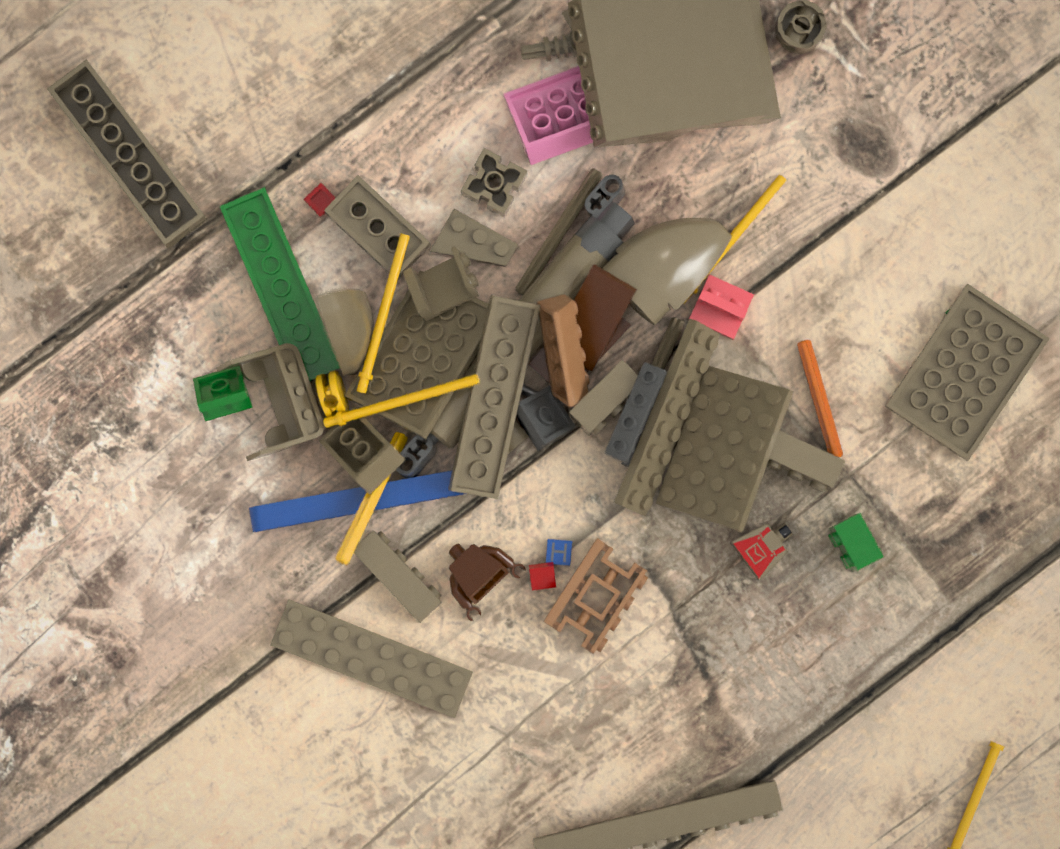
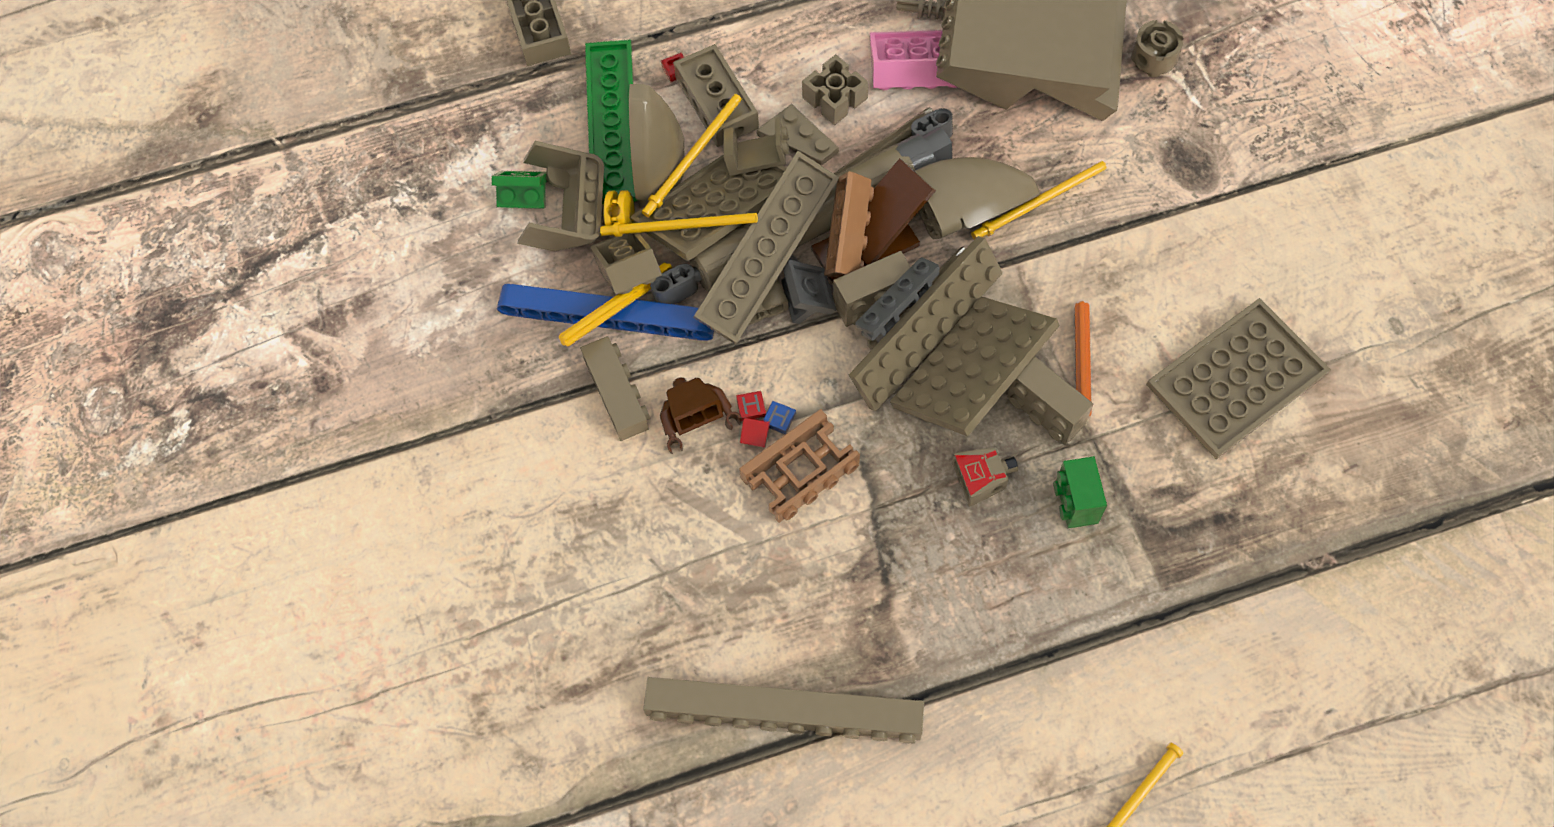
camera: 25 degrees right, 20 degrees down
dark tan plate [270,599,473,718] -> none
coral bracket [690,274,754,340] -> none
none -> red tile [736,391,766,422]

